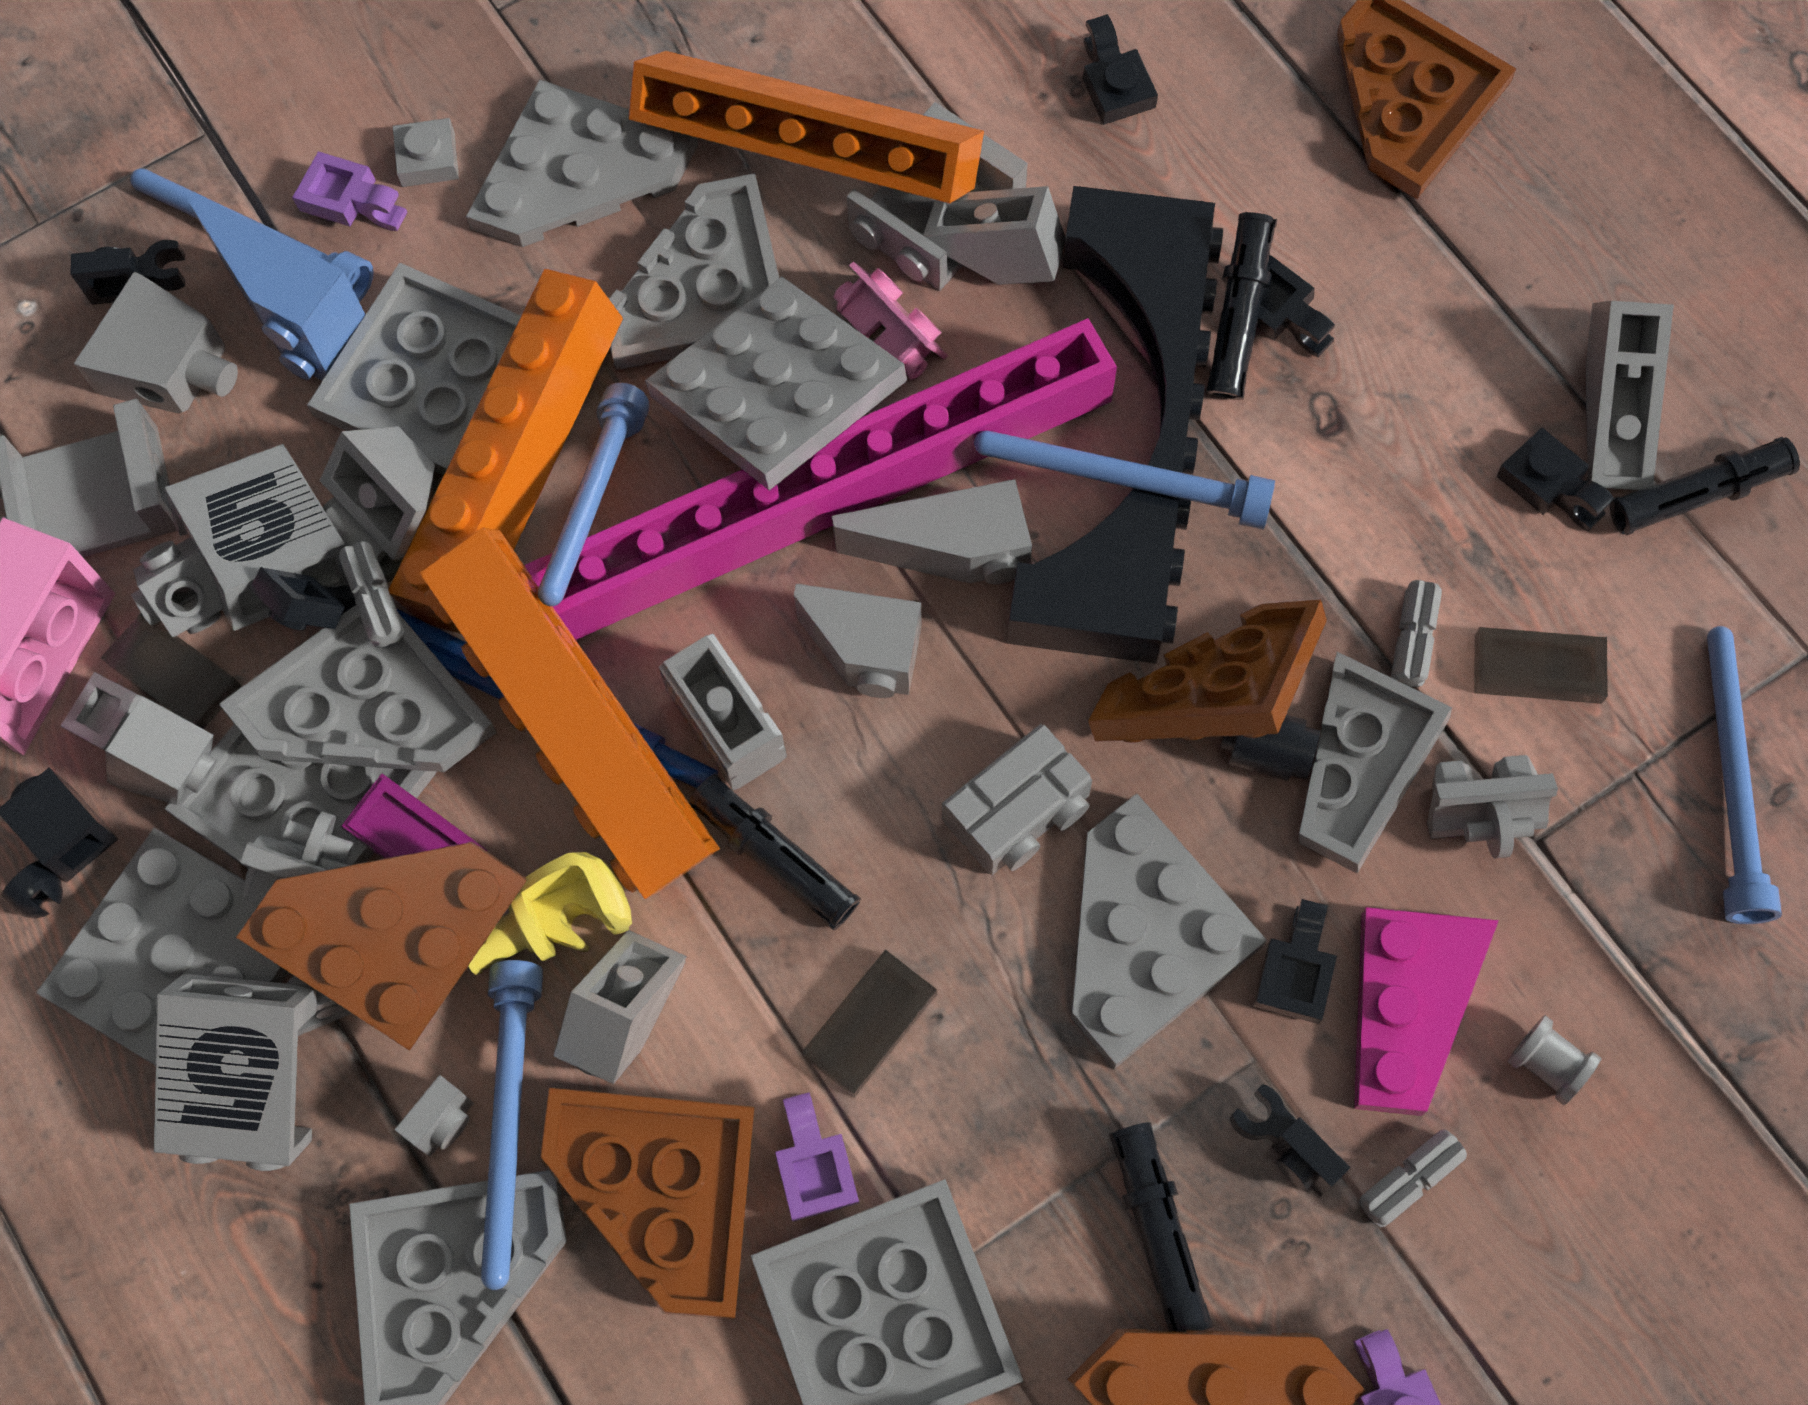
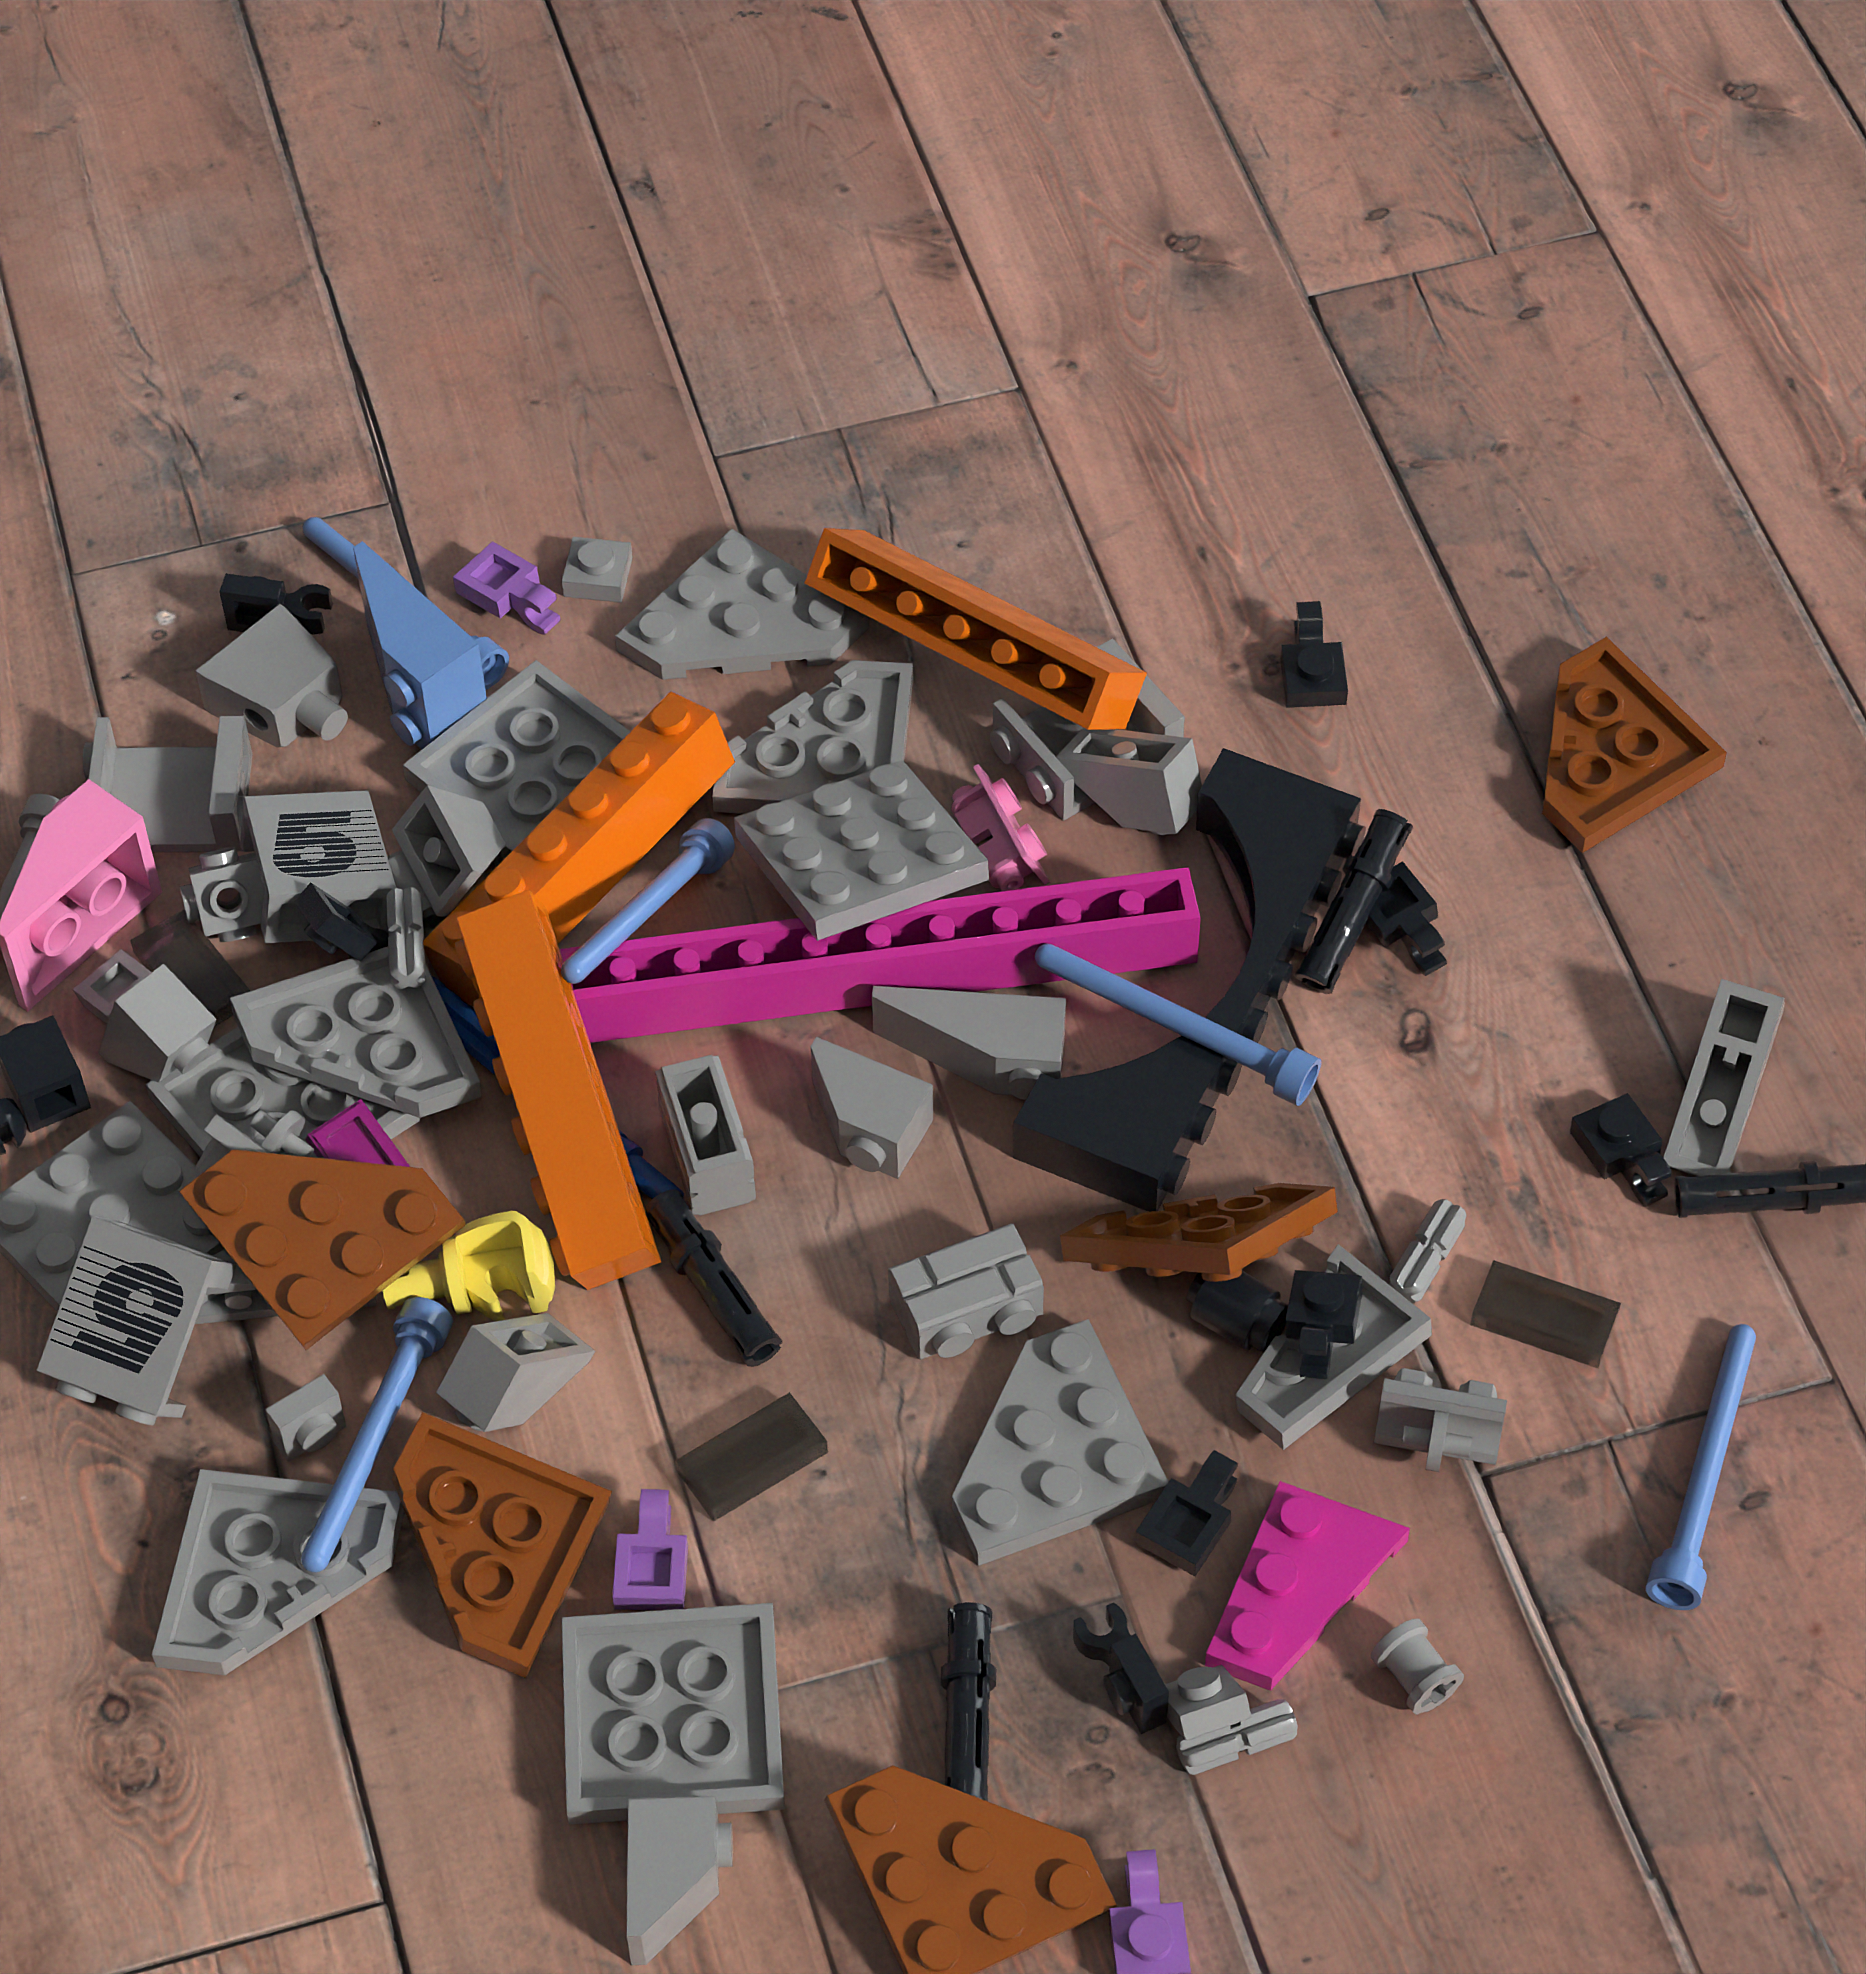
camera: 15 degrees right, 15 degrees down
none -> light grey plate [1165,1665,1252,1741]
none -> black plate [1285,1270,1363,1379]

